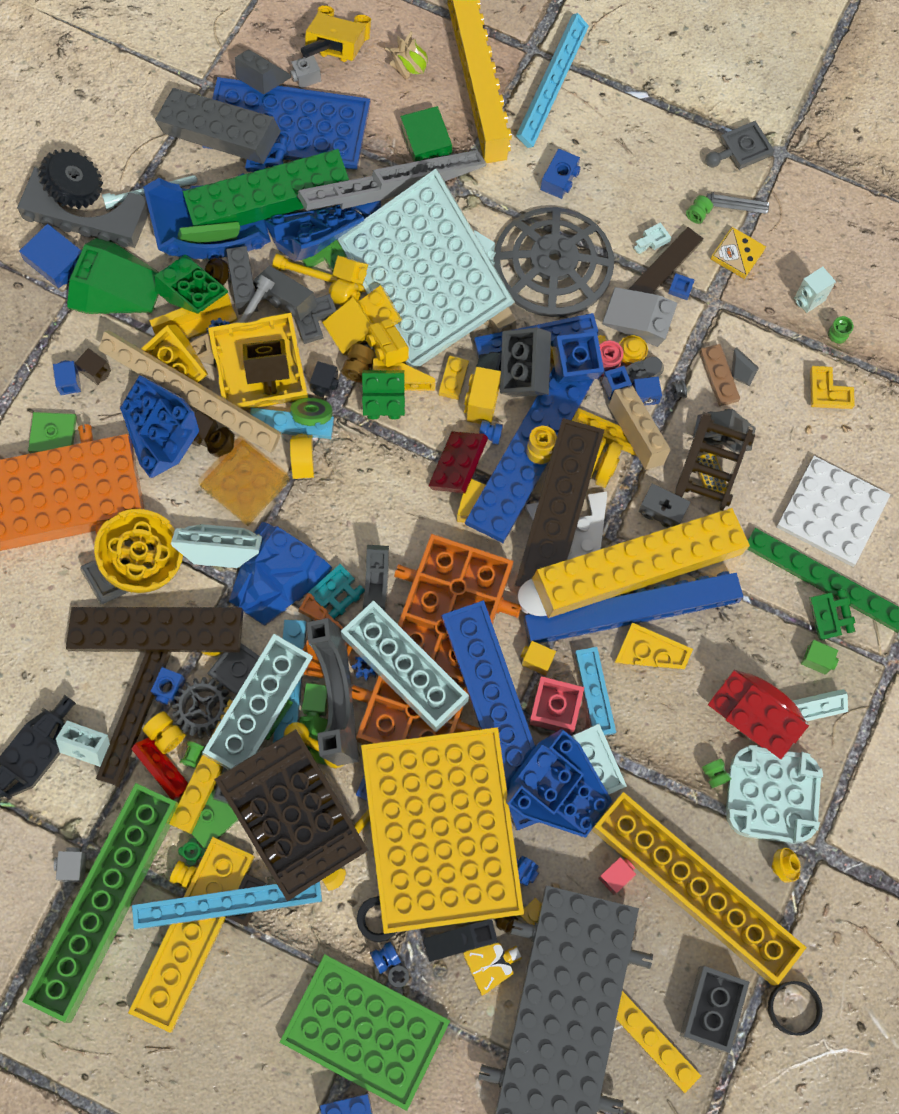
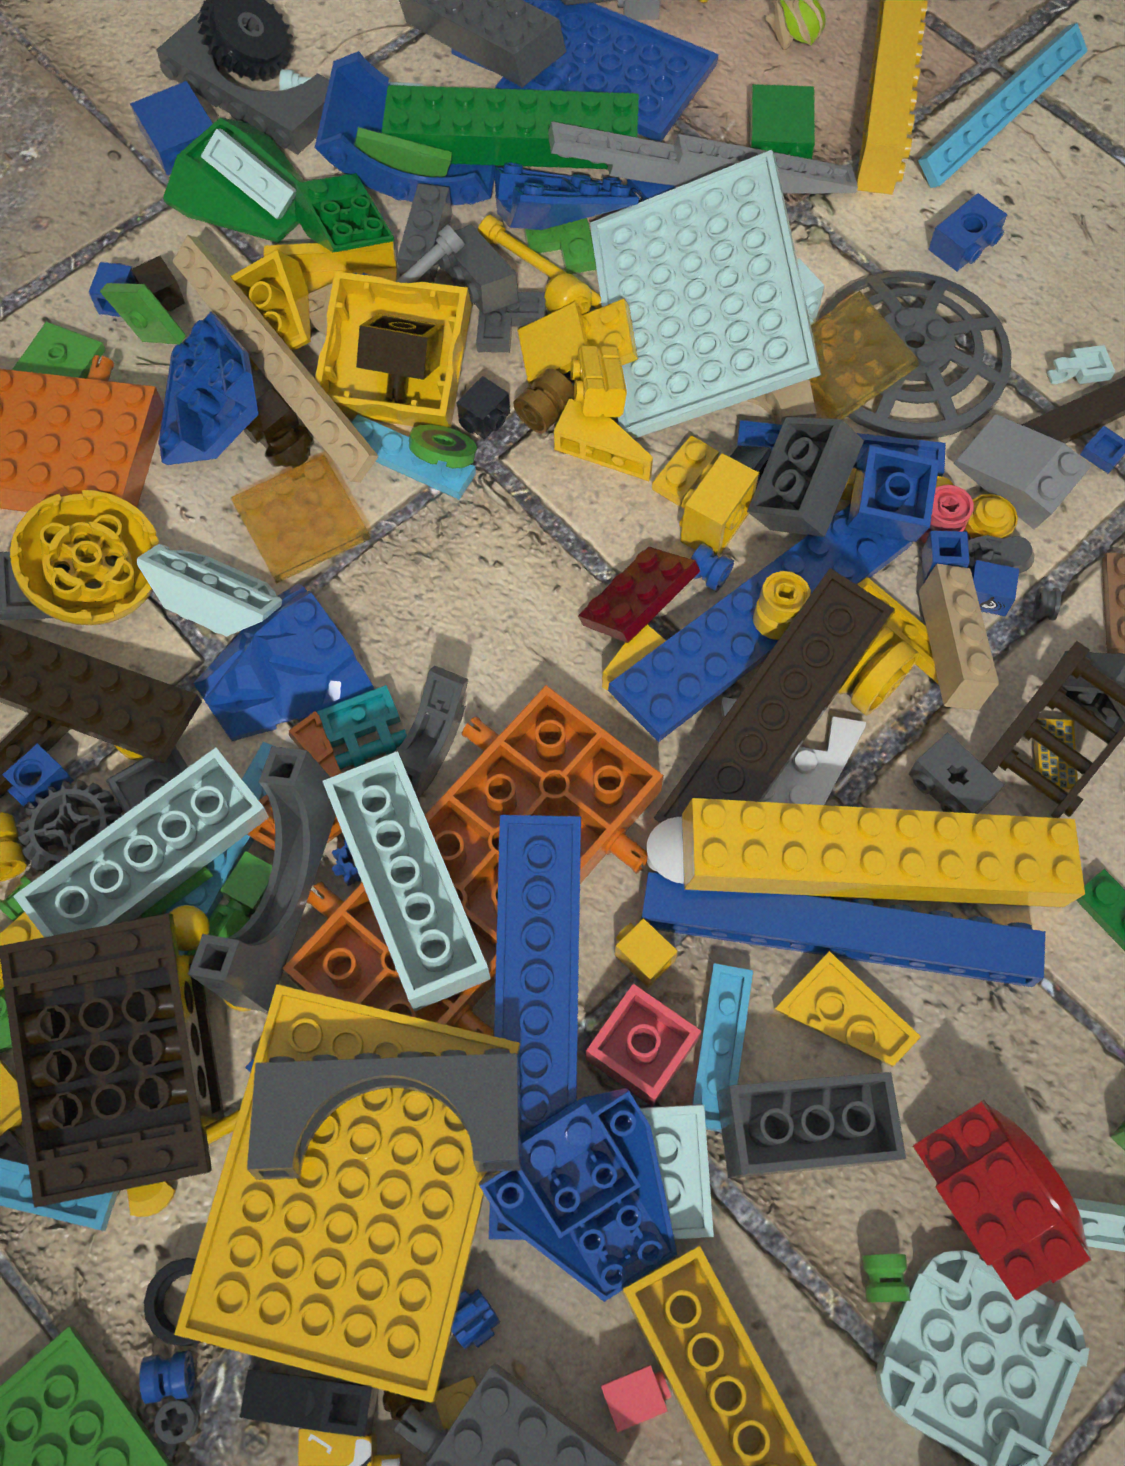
camera: 25 degrees right, 5 degrees down
dark brown plate [204,258,229,286] -> none
yellow brick [290,434,314,479] -> none
yellow brick [333,255,368,284] -> none
green plate [362,370,405,420] -> none
none -> bright green plate [100,283,186,345]
none -> light aqua plate [201,129,296,219]
none -> dark grey arch [247,1048,521,1180]
none -> dark grey brick [717,1072,906,1178]
none -> clear yellow plate [808,291,919,419]

